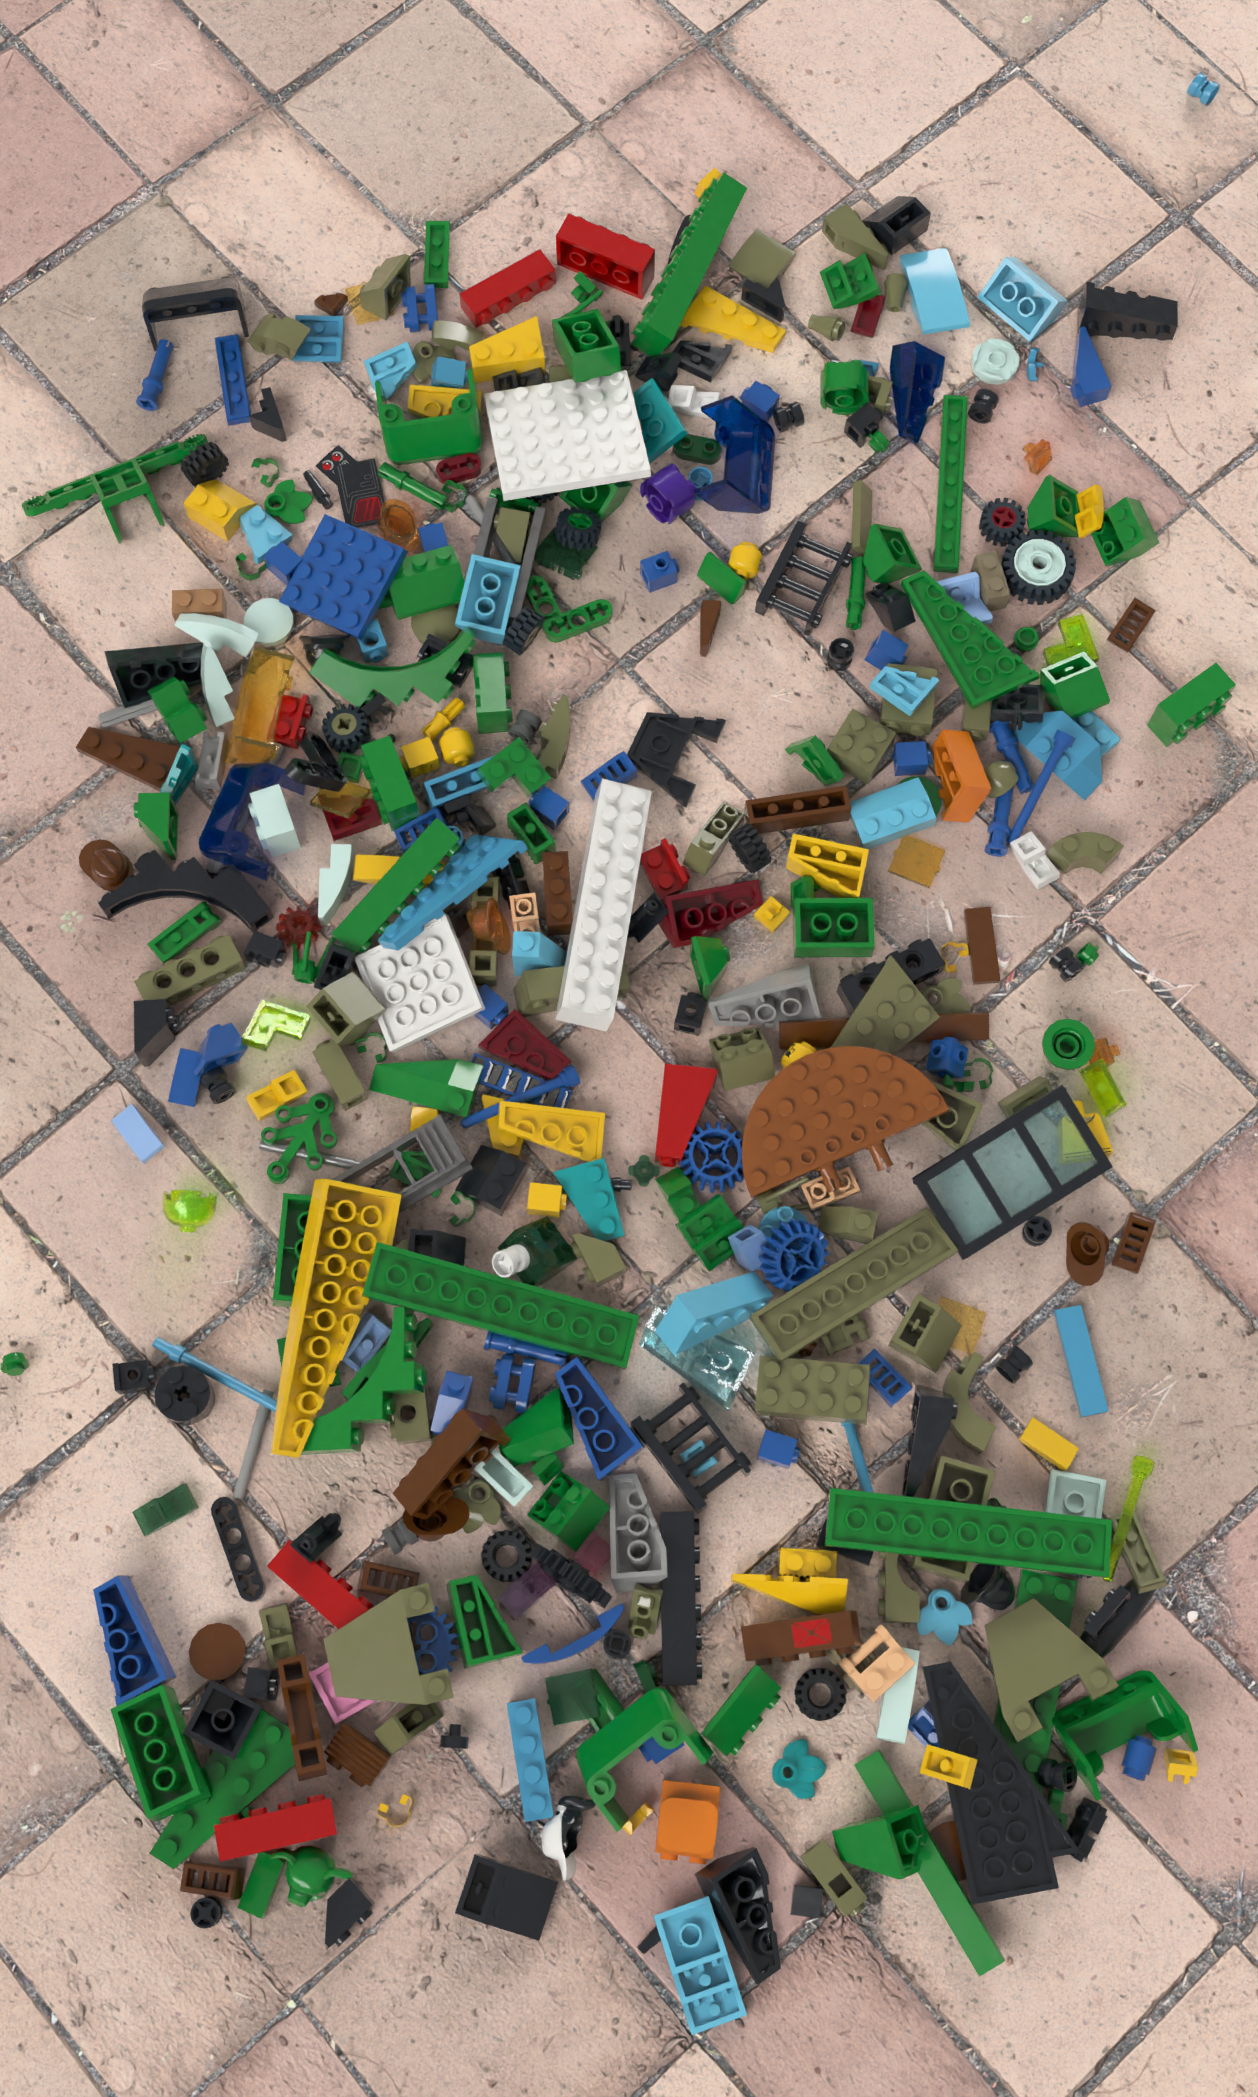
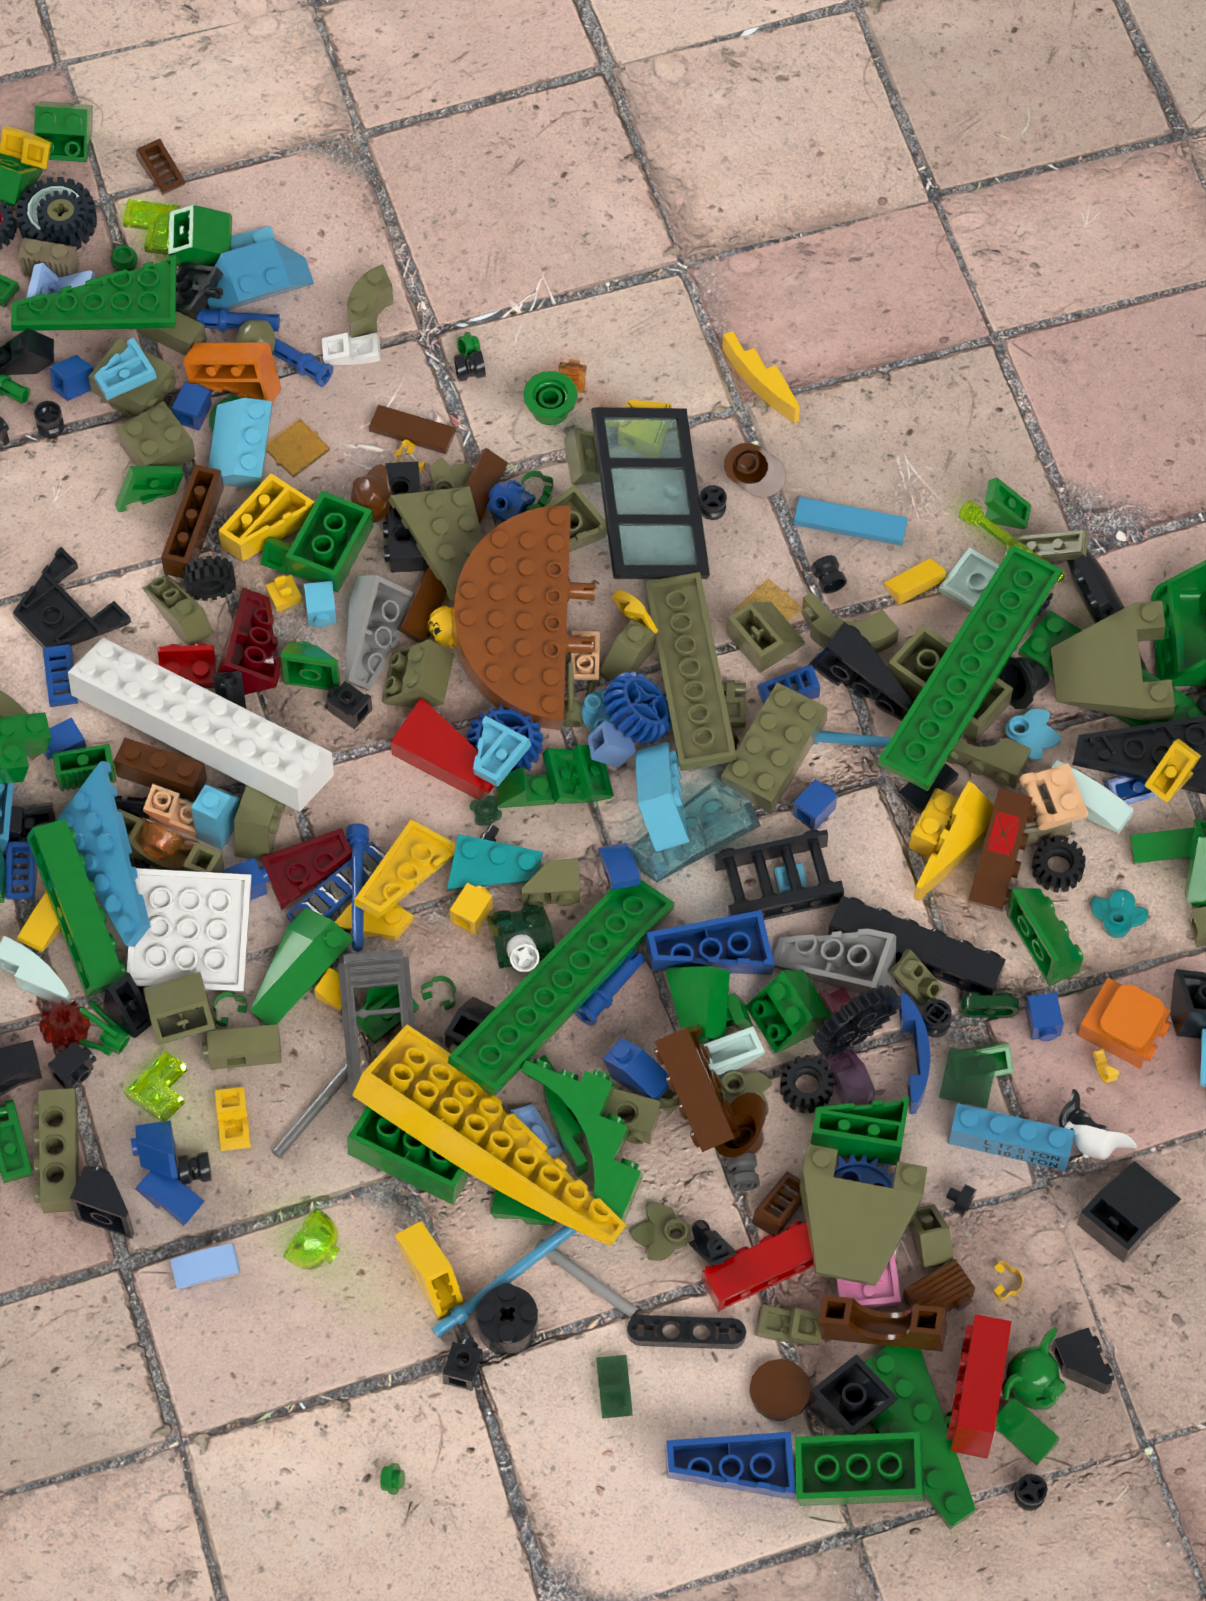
camera: 65 degrees left, 10 degrees down
reddish brown slope [180,1861,246,1900] -> none
black brick [243,1667,280,1701] -> none
green plant [261,1093,337,1184] -> none
black slope [455,1145,528,1216] -> none
blue brick [489,1354,536,1413] -> none
green windscreen [576,1687,713,1832] -> none
blue piece [1007,729,1076,845] -> none
clear neon green slope [1079,1058,1127,1117] -> none
reddish brown slope [1111,1212,1156,1274] -> none
green brick [1147,663,1236,747] -> none
none -> black wheel [36,190,87,242]
none -> medium azure brick [304,581,337,627]
none -> reddish brown piece [350,464,392,523]
none -> yellow slope [395,1221,464,1319]
none -> medium azure wing [473,716,531,787]
none -> blue slope [598,843,641,890]
none -> yellow slope [611,589,658,633]
none -> olive plate [631,1203,691,1261]
none -> yellow slope [722,331,800,423]
none -> green slope [984,478,1031,529]

